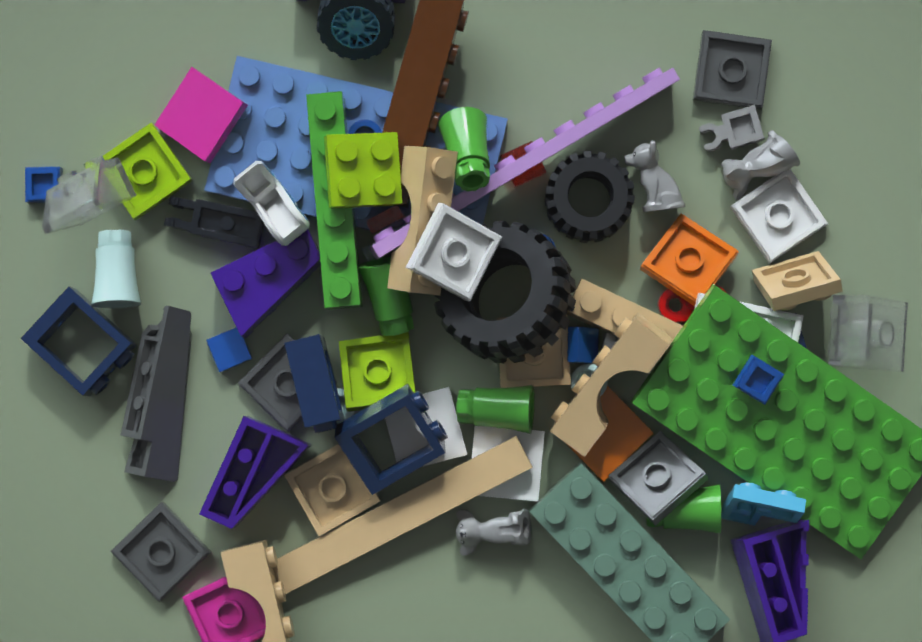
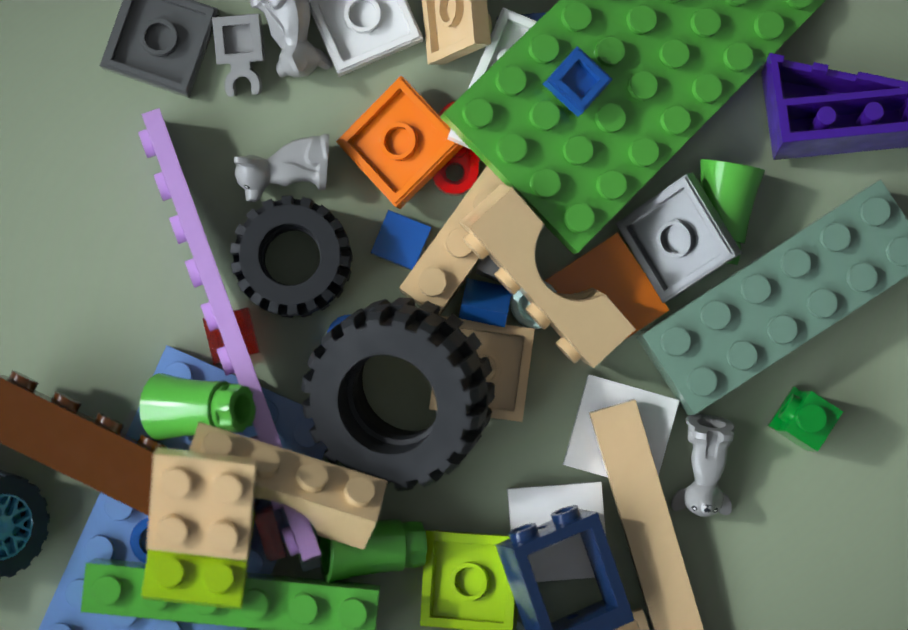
camera: 85 degrees left, 0 degrees up
white tile [406,203,502,301] -> none
bright green plant [456,385,535,434] -> none
medium azure plate [721,482,806,526] -> none
none -> tan plate [147,447,258,560]
none -> blue tile [370,210,432,270]
none -> green brick [767,386,843,452]

